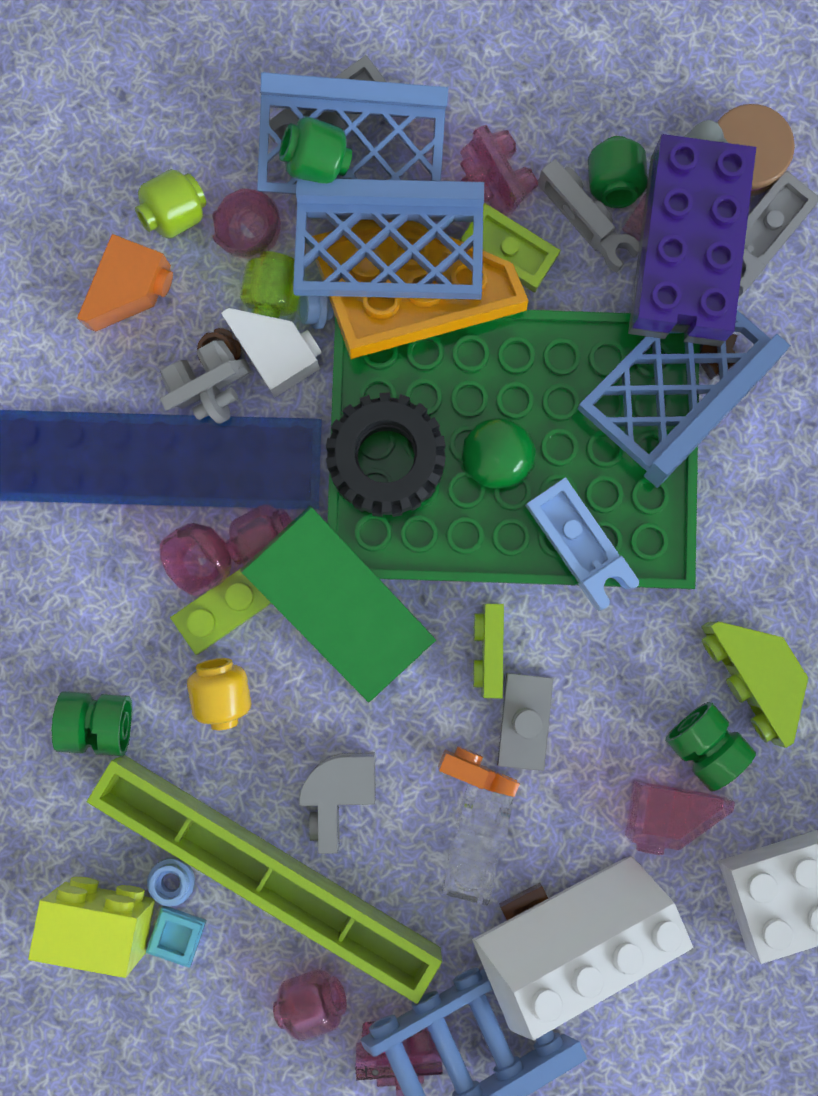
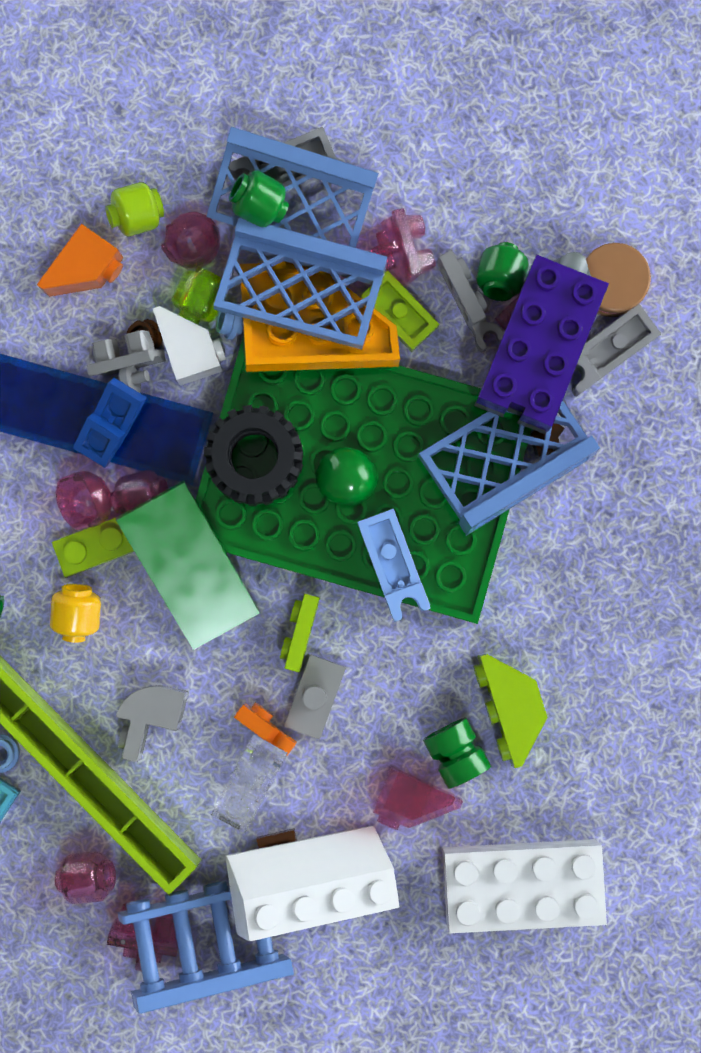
camera: 15 degrees right, 0 degrees up
none -> blue slope [73,378,147,468]

